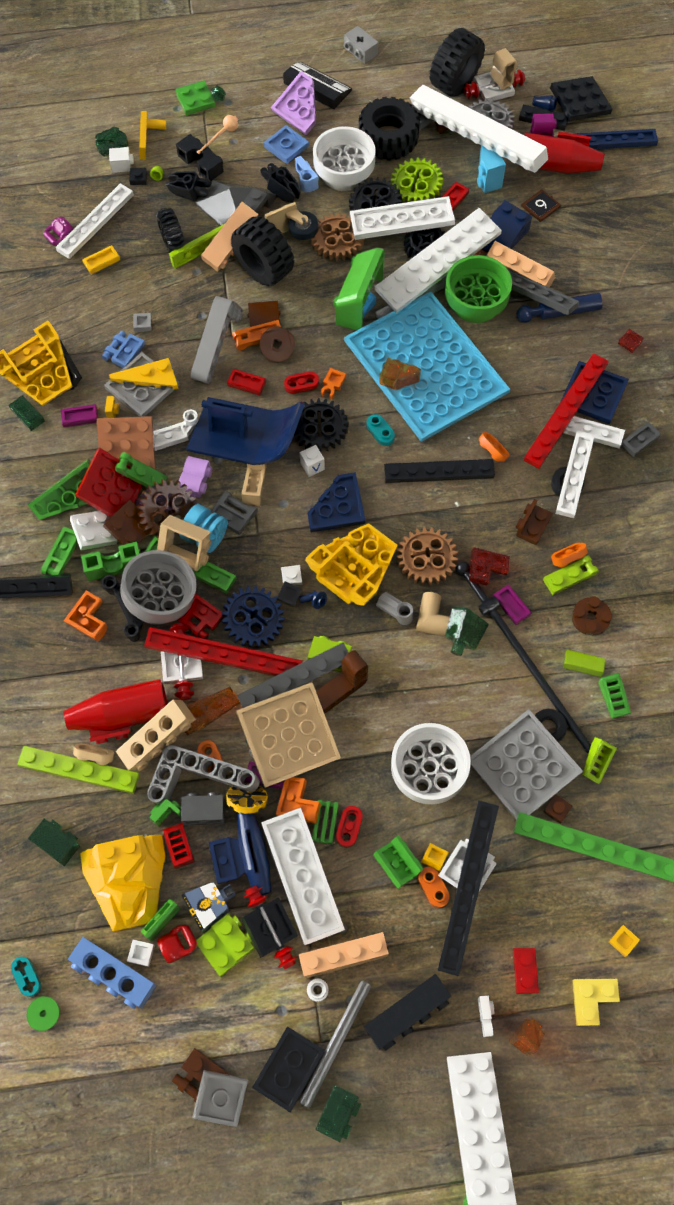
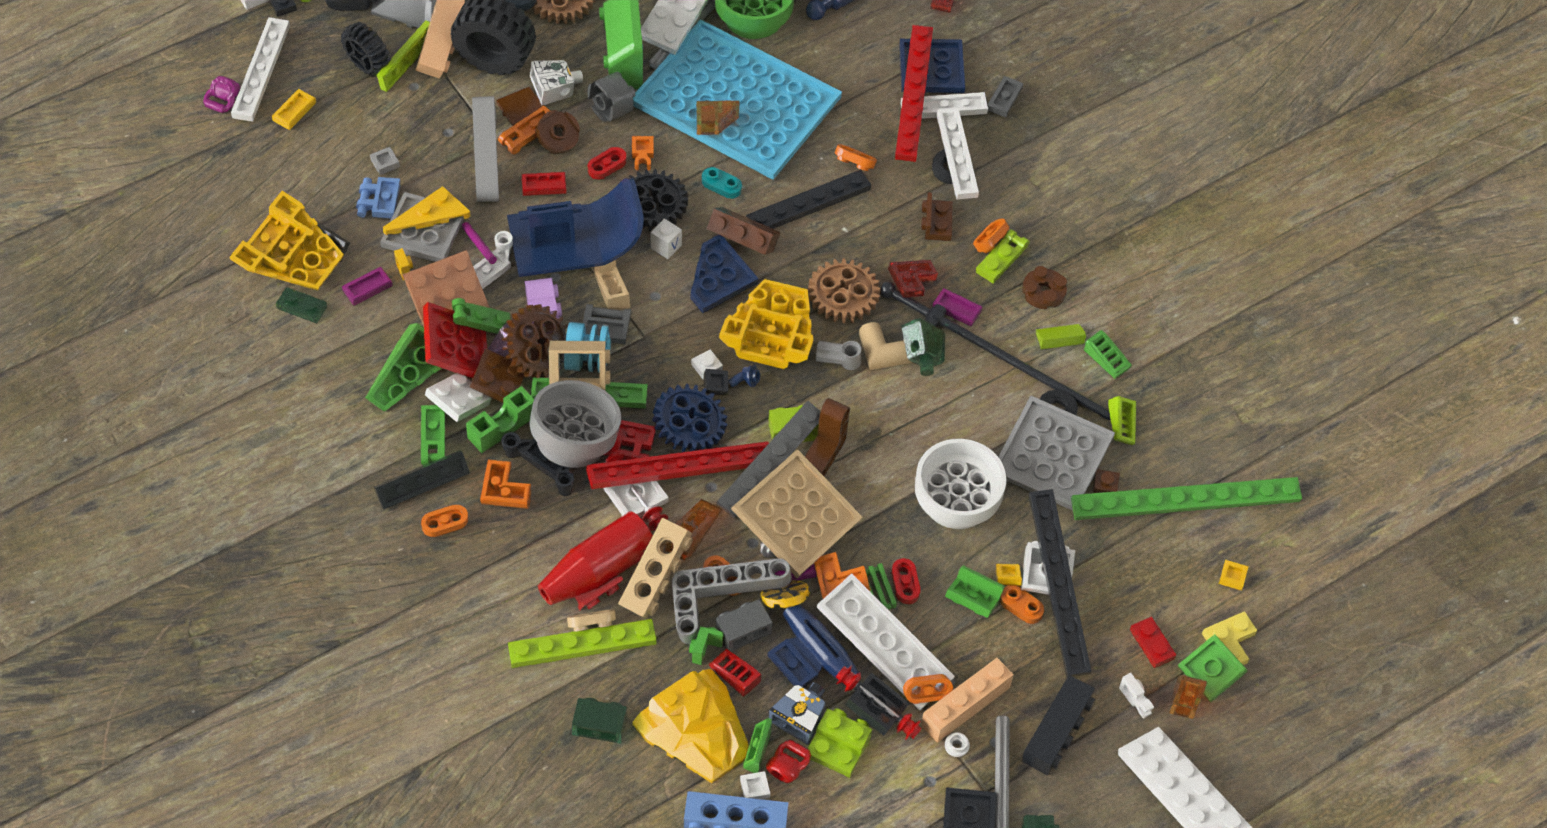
camera: 30 degrees left, 10 degrees down
none -> orange plate [421,505,468,537]
none -> magenta bar [461,222,497,264]
none -> white torso [530,60,583,105]
none -> dark grey brick [587,72,635,122]
none -> reddish brown brick [706,207,781,255]
none -> orange plate [903,674,953,704]
none -> bright green plate [1178,634,1248,703]

